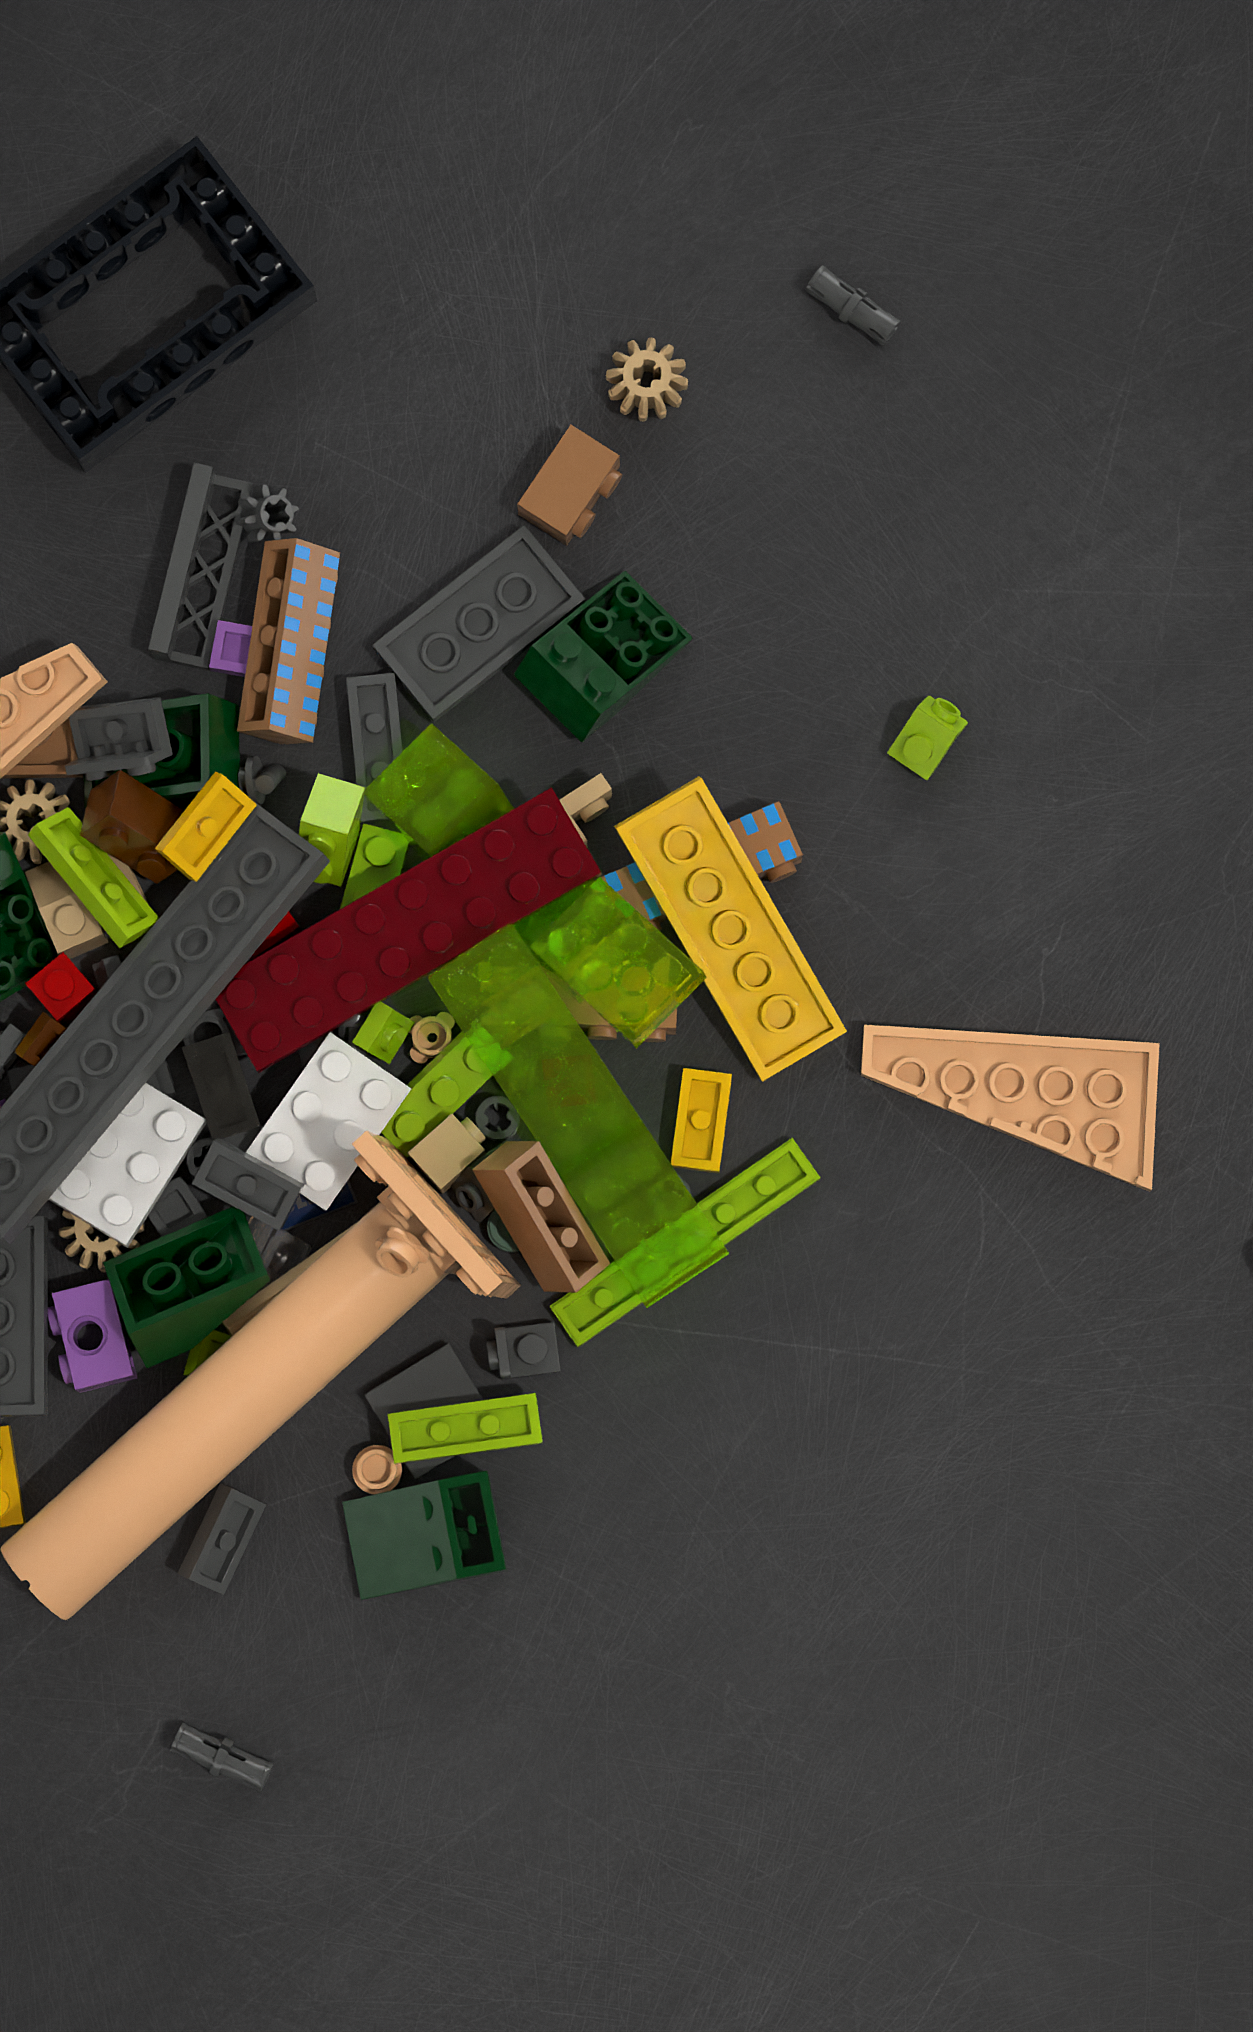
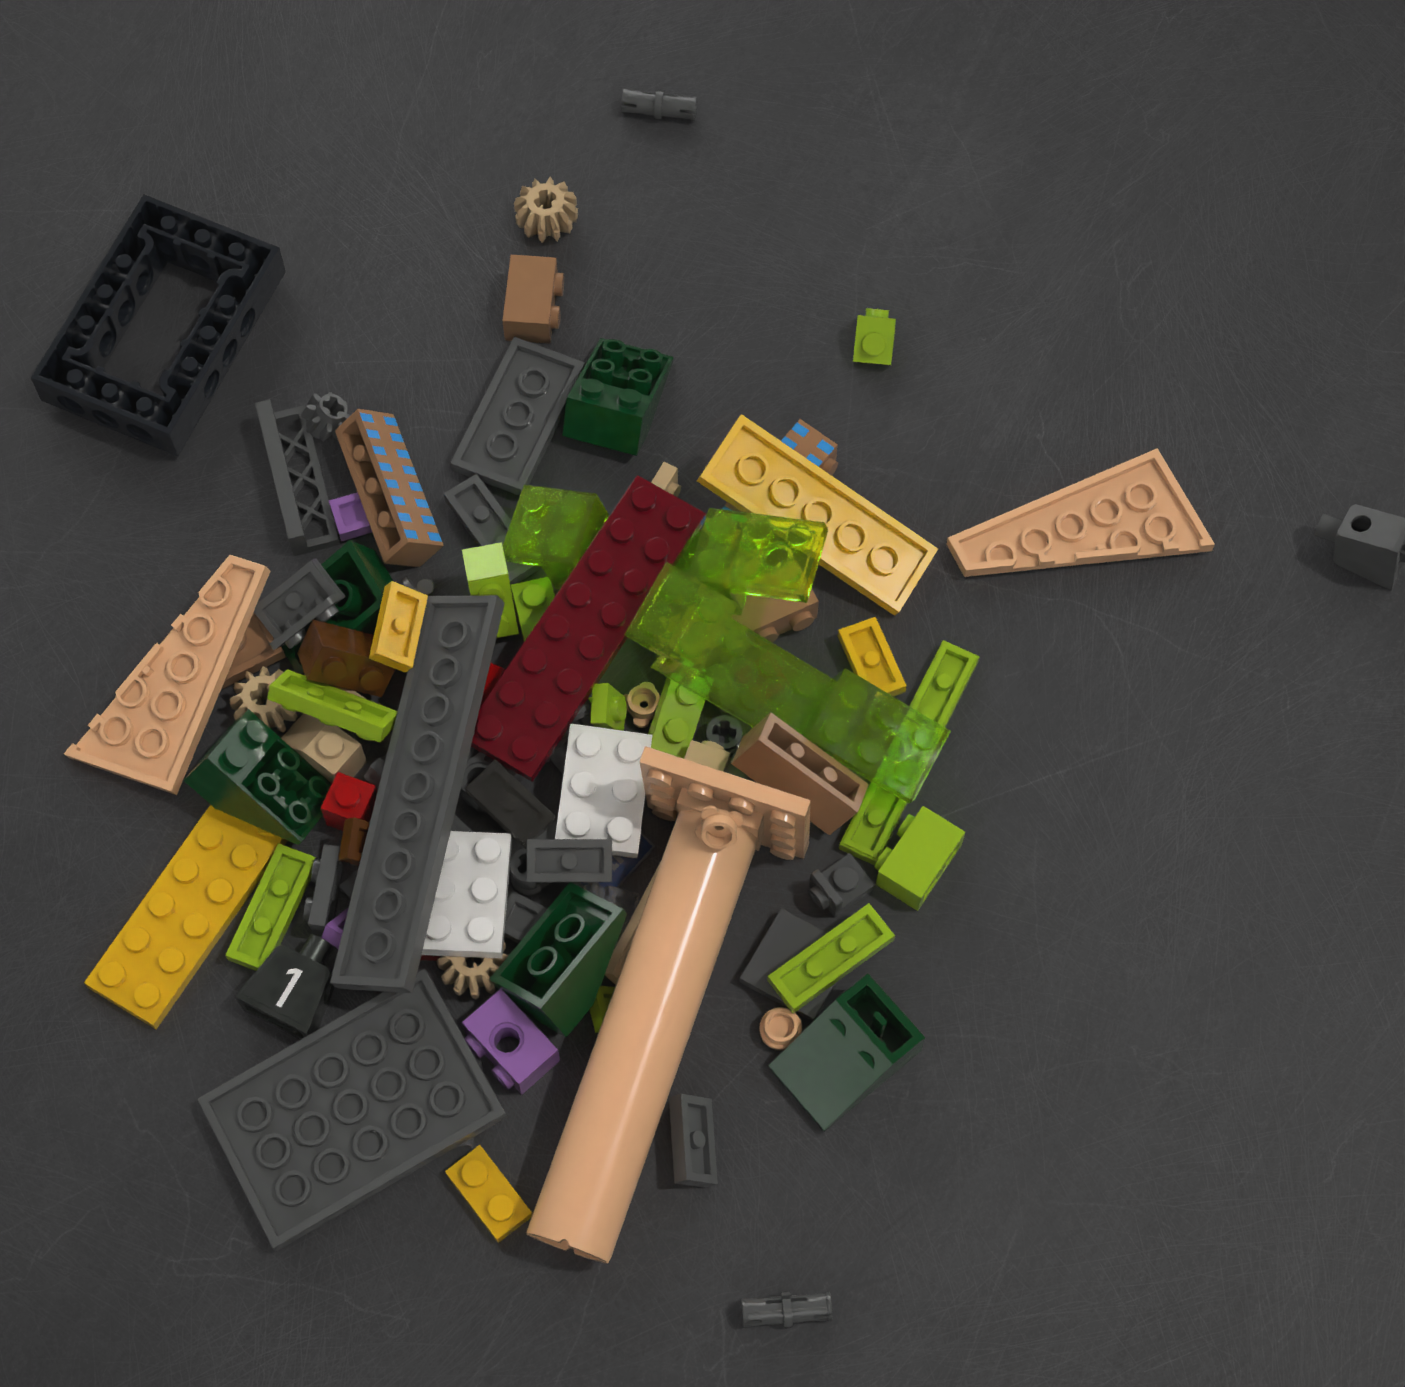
camera: 30 degrees left, 15 degrees down
none -> lime brick [874,806,965,911]

